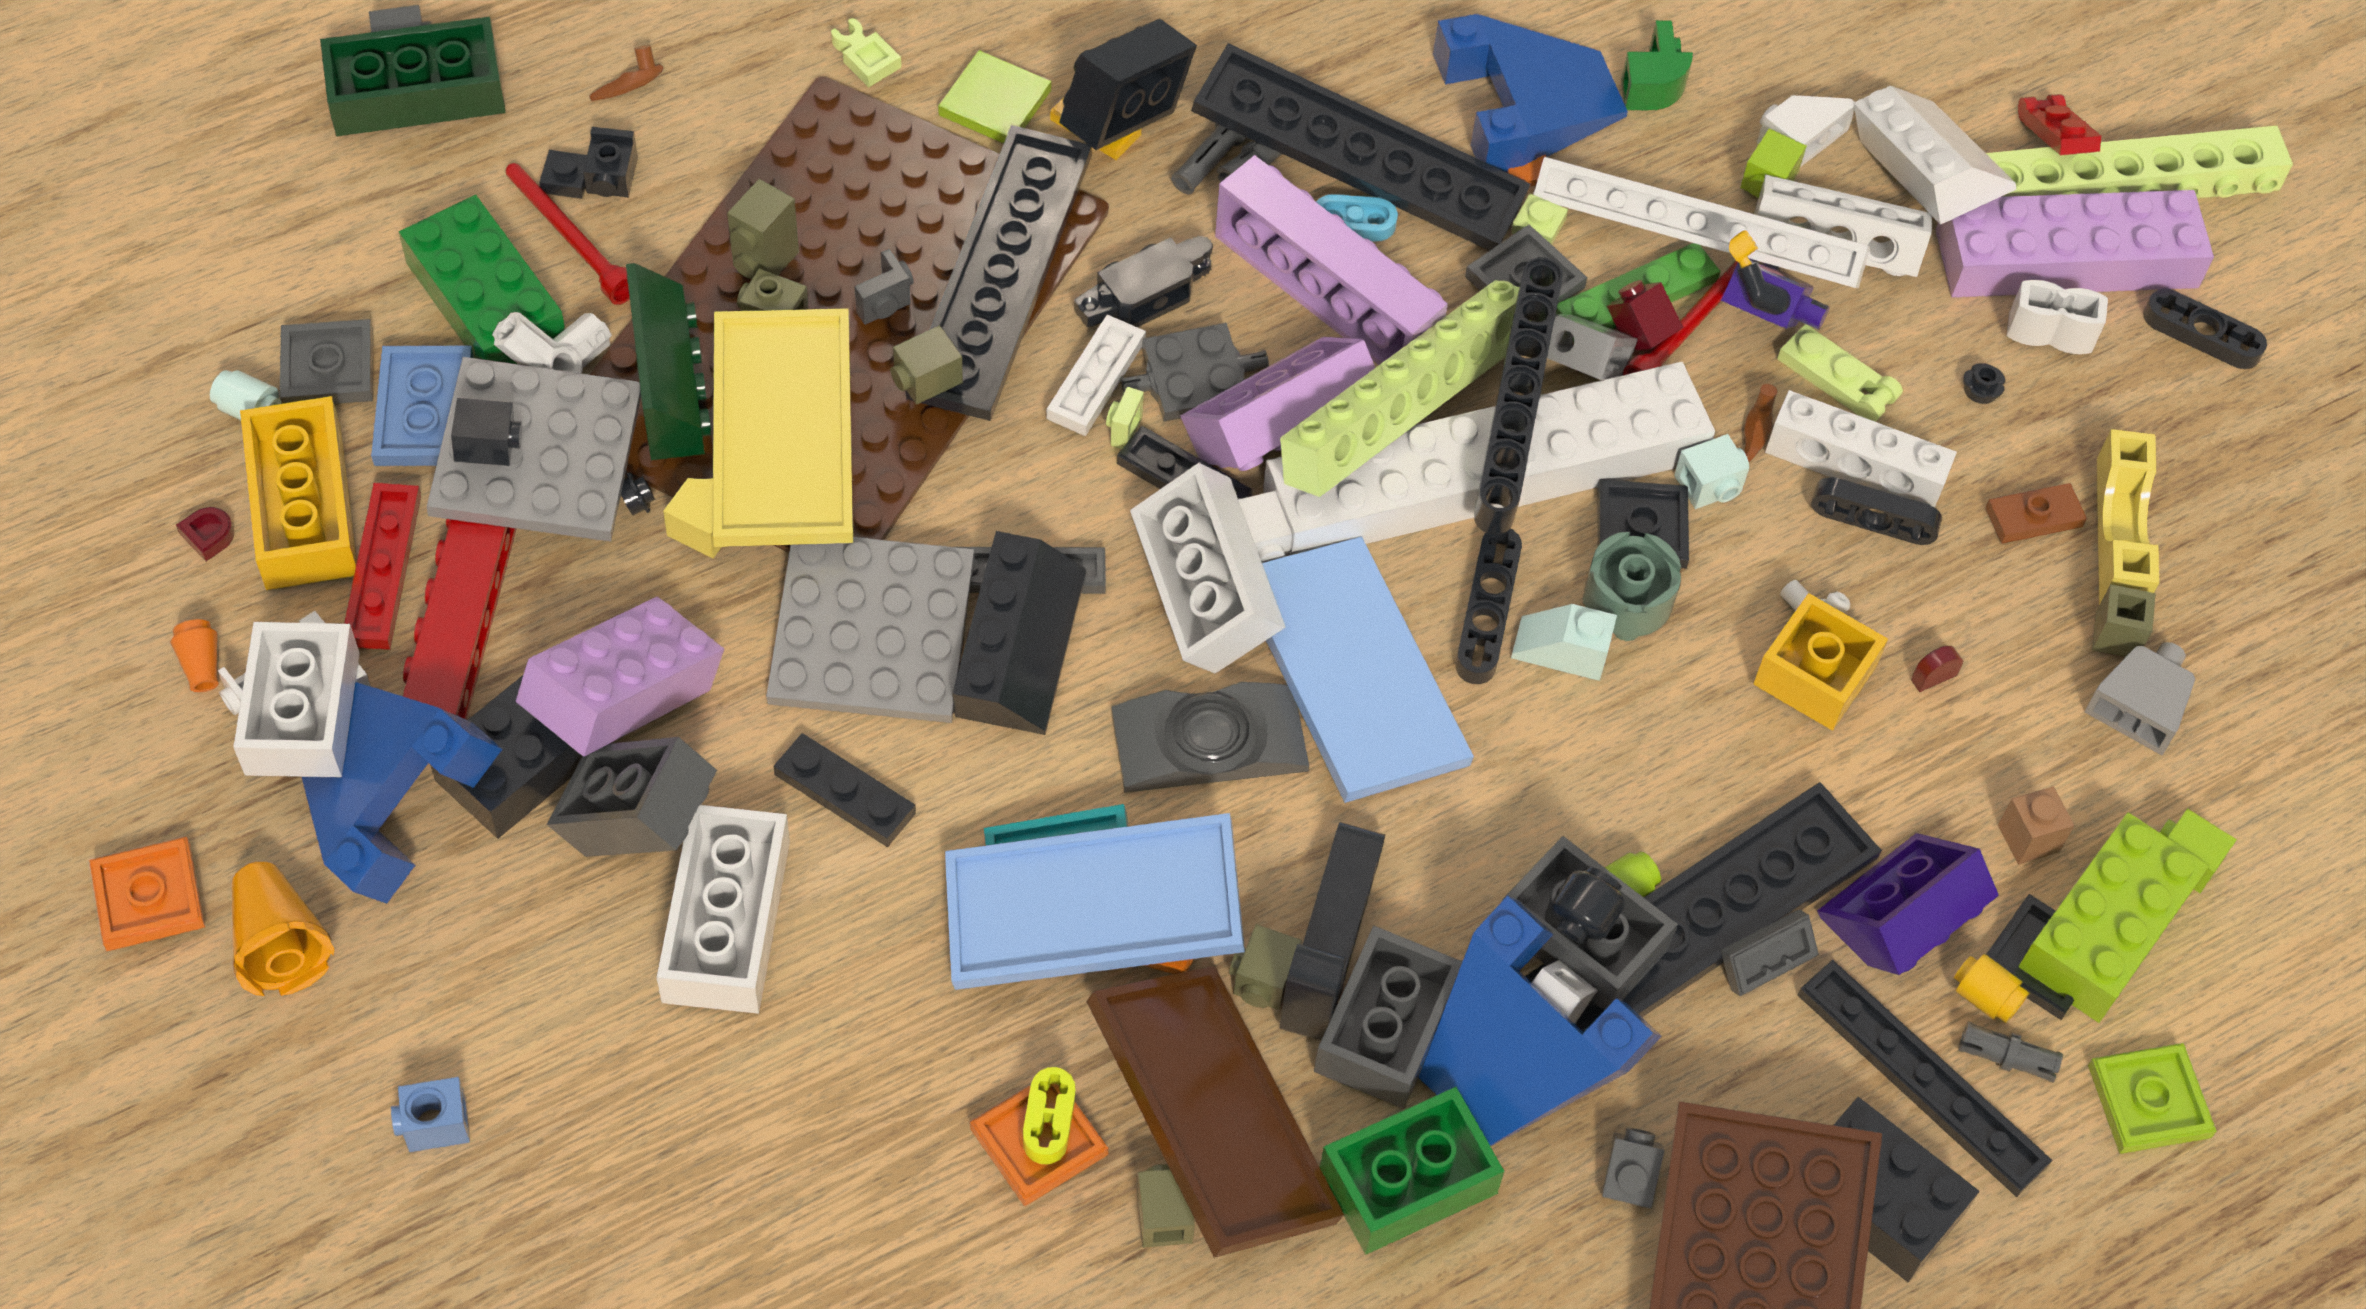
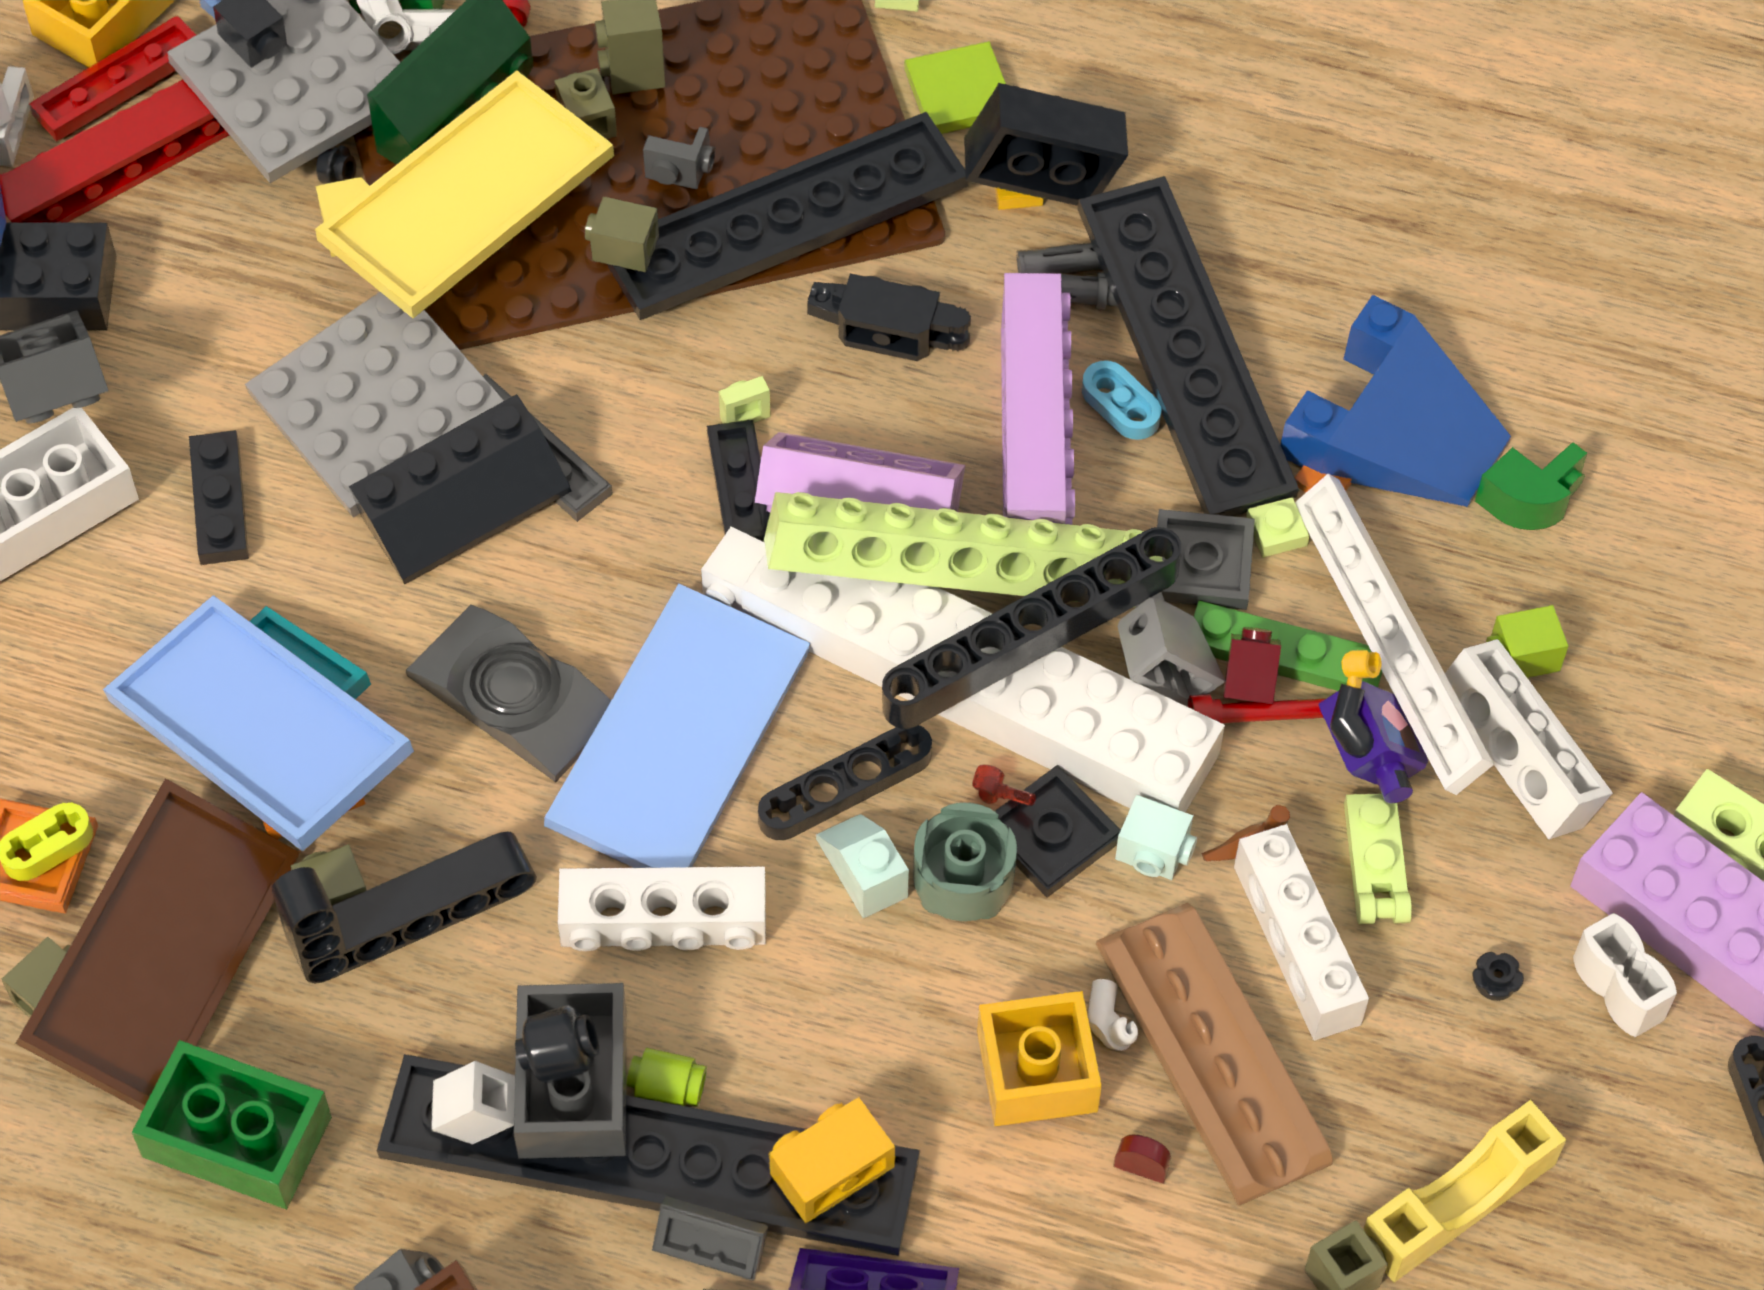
camera: 50 degrees right, 0 degrees up
lavender brick [516,596,724,757] -> none
white plate [1046,315,1146,436] -> none
dark grey plate [1121,323,1269,422] -> none
white brick [1130,463,1286,673] -> none
dark grey brick [1314,925,1463,1109] -> none
blue wedge [1419,896,1662,1146] -> none
white slope [1757,95,1855,166] -> none
black beam [1811,477,1942,545] -> none
white slope [1853,86,2016,225] -> none
dark orange plate [1985,483,2087,544] -> none
none -> white brick [558,867,766,951]
none -> yellow brick [769,1097,895,1223]
none -> clear red hand [972,765,1036,806]
none -> medium nougat plate [1096,902,1333,1206]

